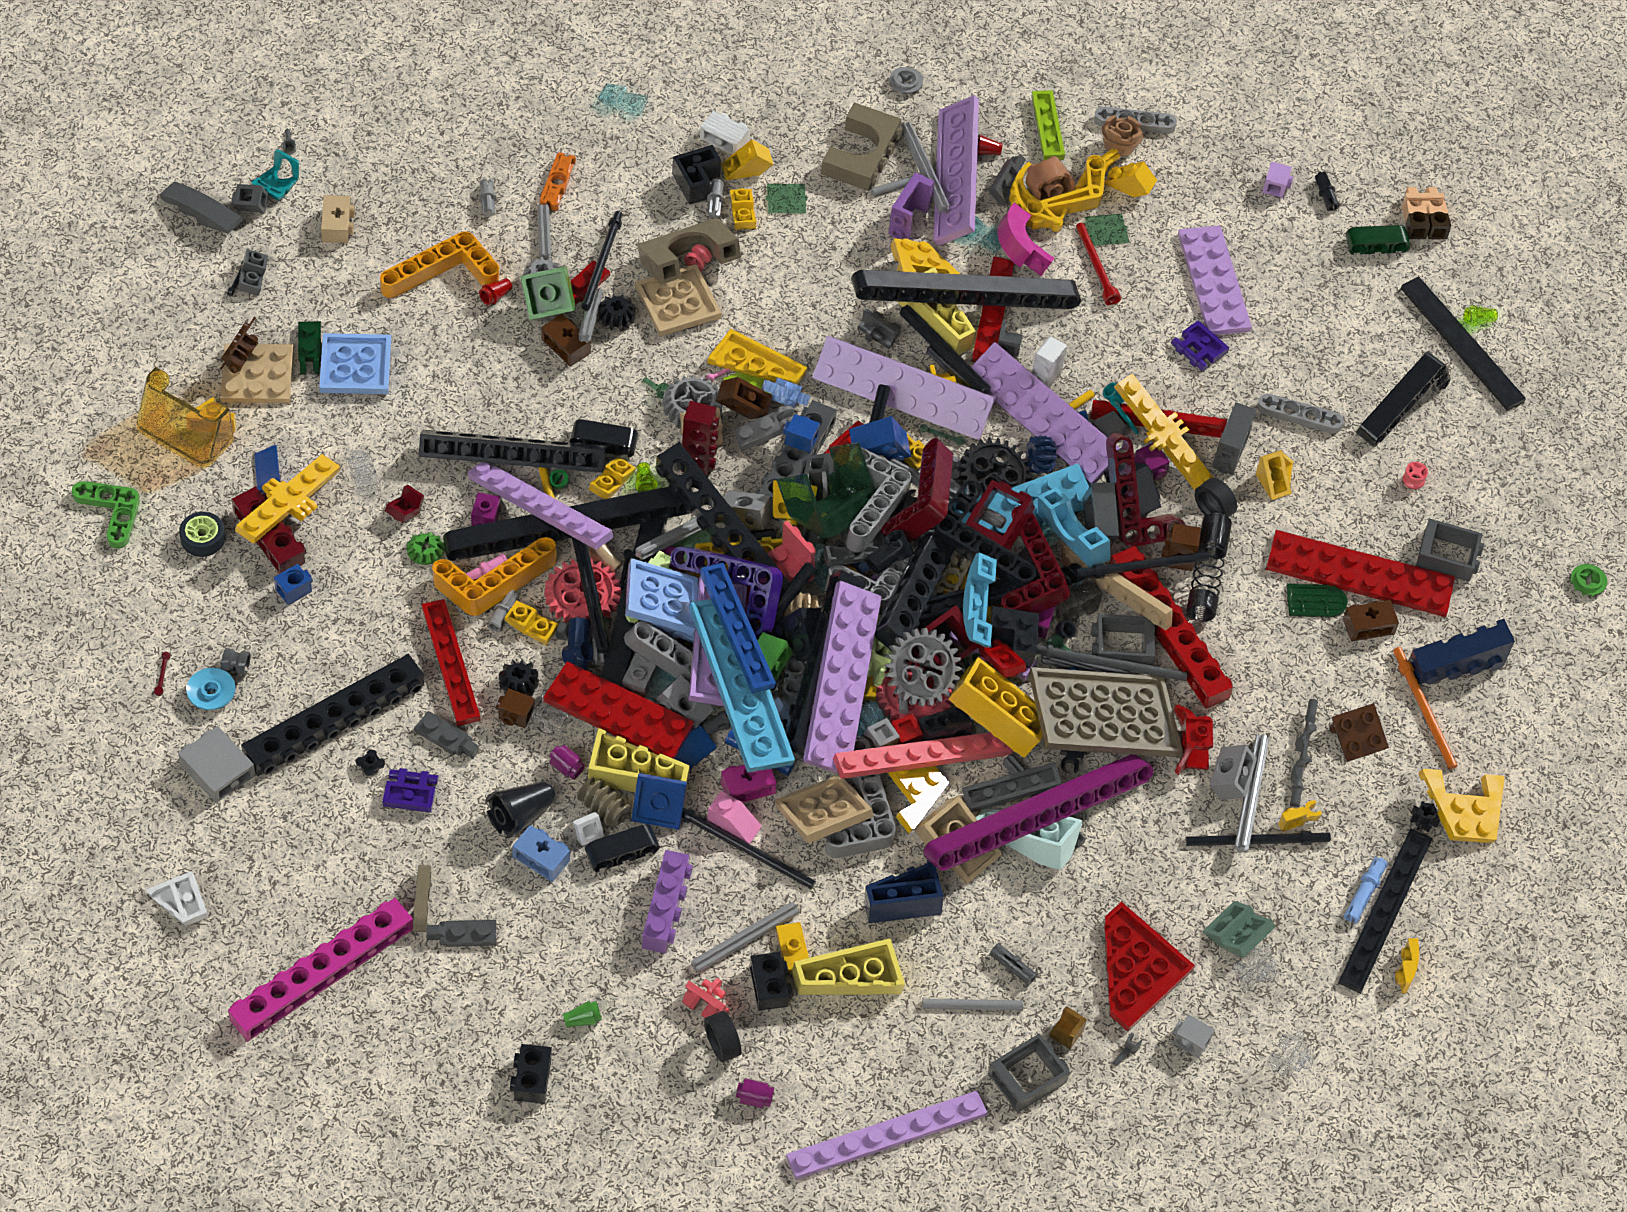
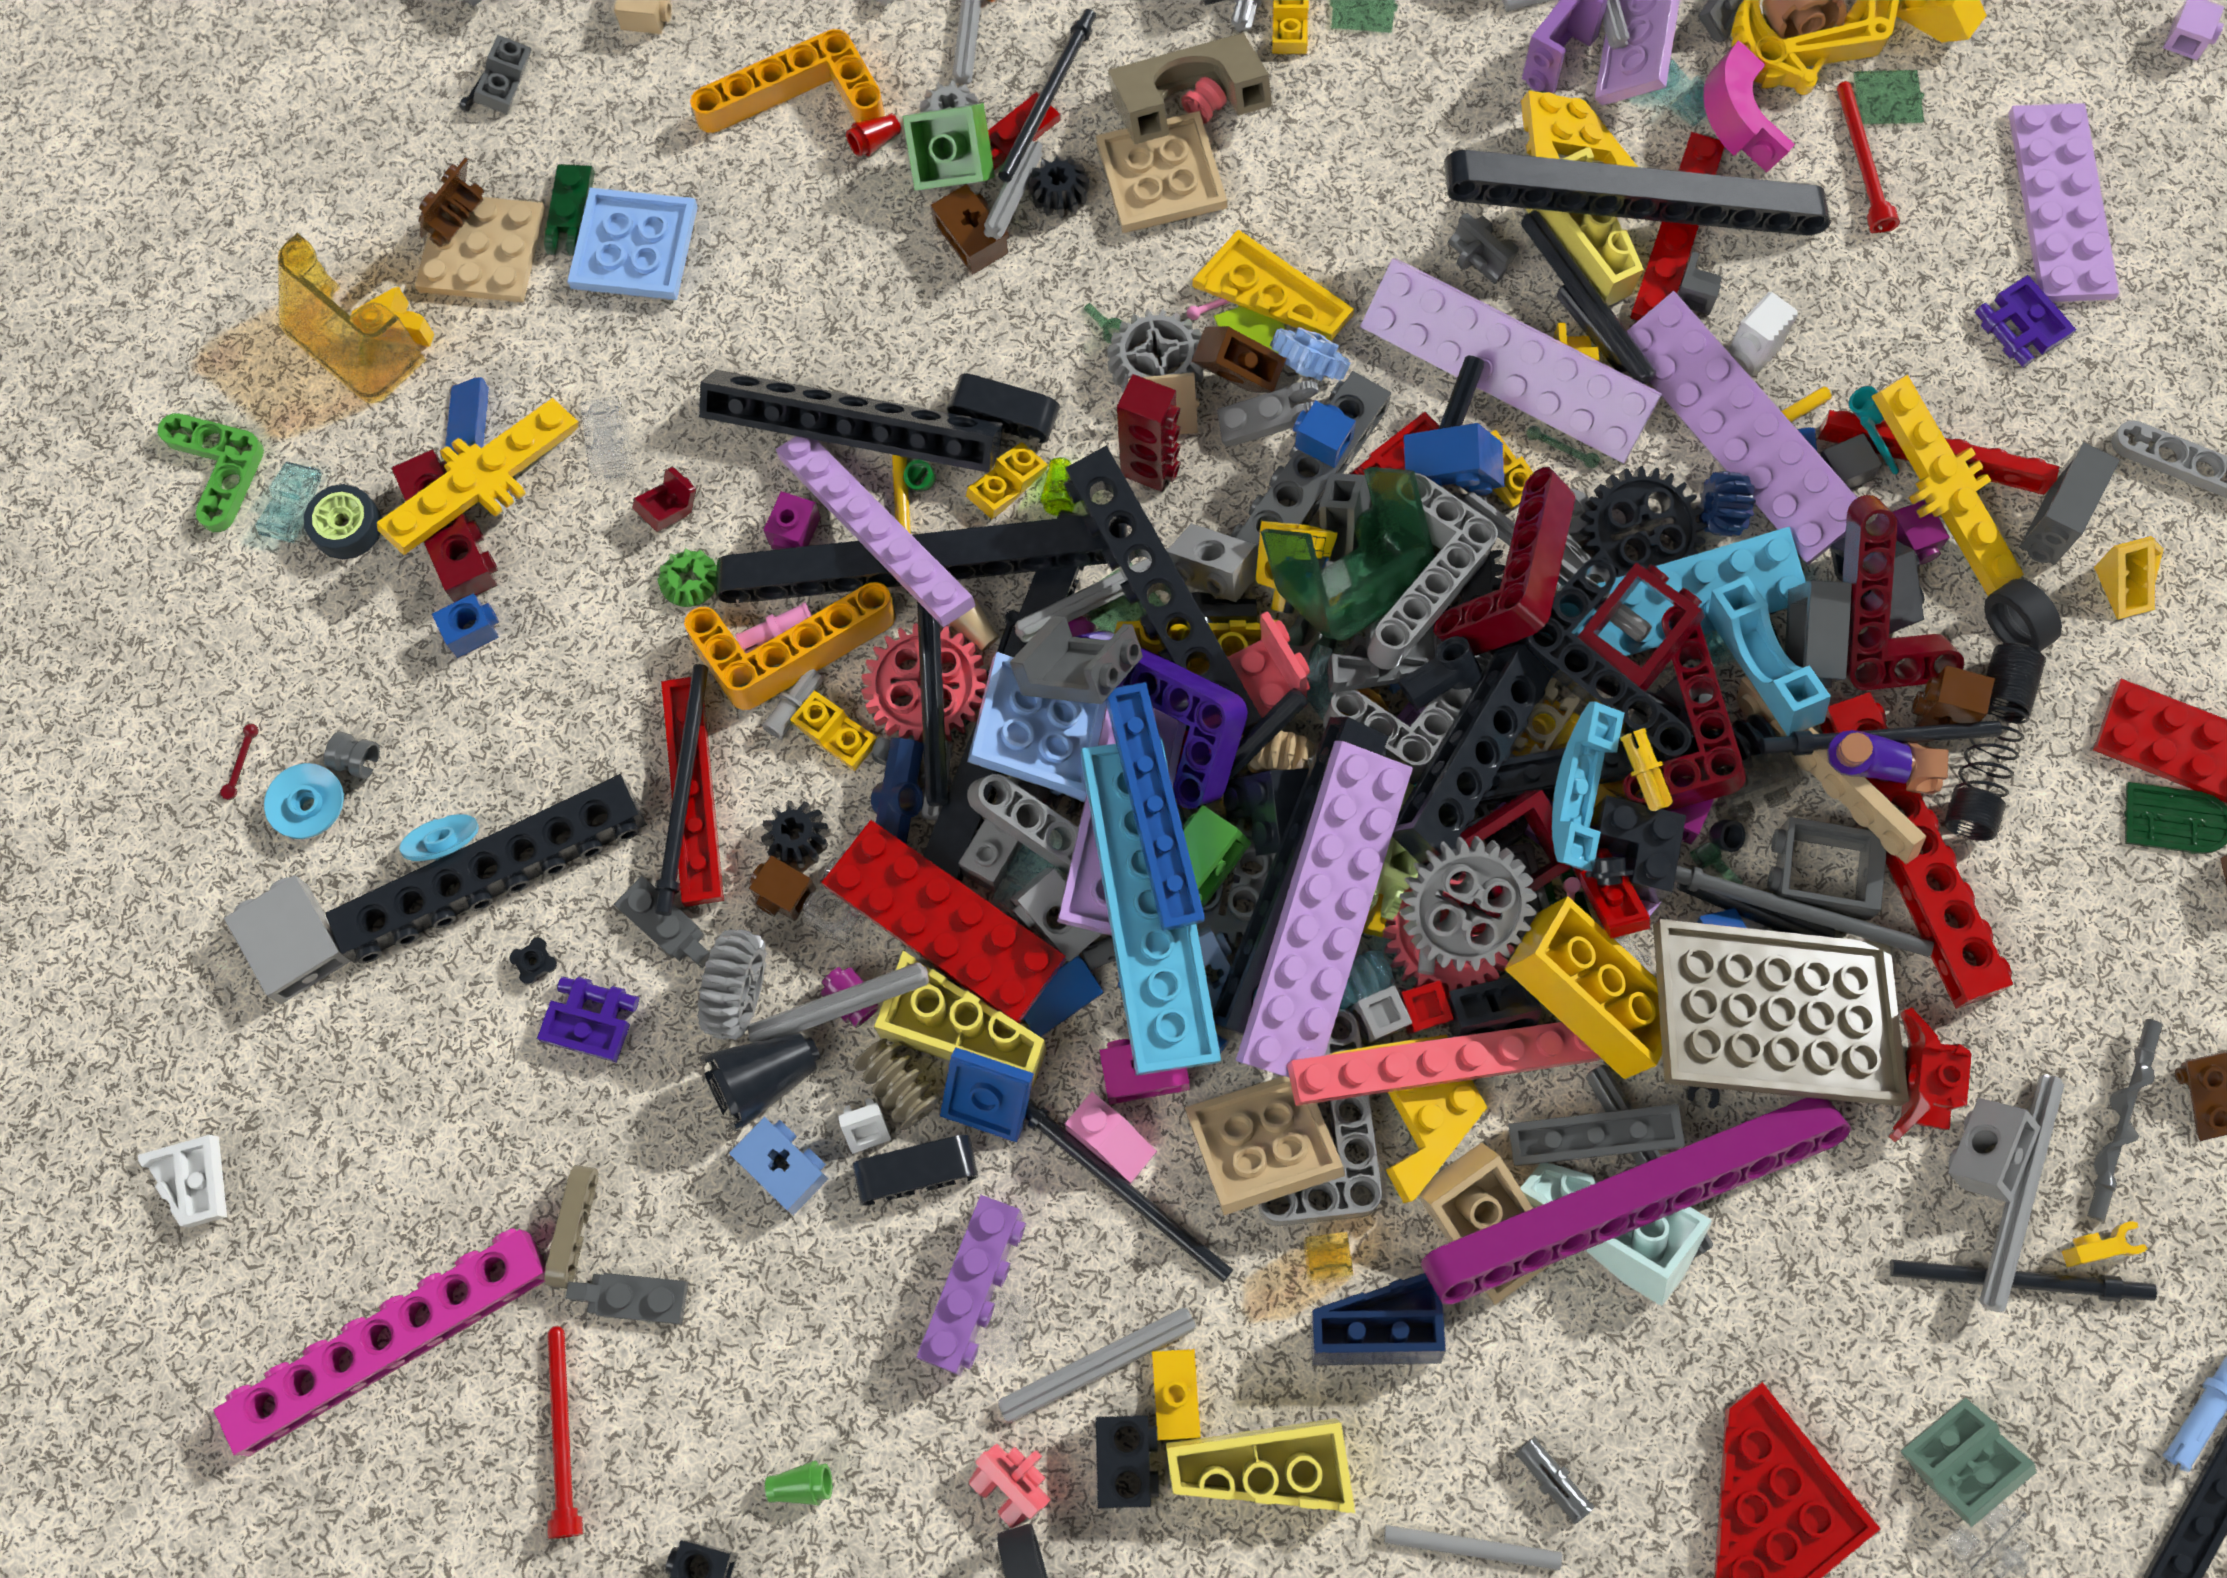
camera: 20 degrees right, 15 degrees up
none -> clear light blue slope [255,461,322,543]
none -> medium azure dish [399,814,479,861]
none -> red piece [547,1326,583,1539]
none -> black bar [655,664,709,916]
none -> light grey gear [697,929,767,1040]
none -> light grey axle [748,962,929,1043]
none -> dark grey panel [1010,616,1143,704]
none -> clear yellow brick [1303,1232,1354,1285]
none -> black plate [1585,857,1634,885]
none -> yellow axle [1620,728,1673,811]
none -> piece [1827,730,1948,794]

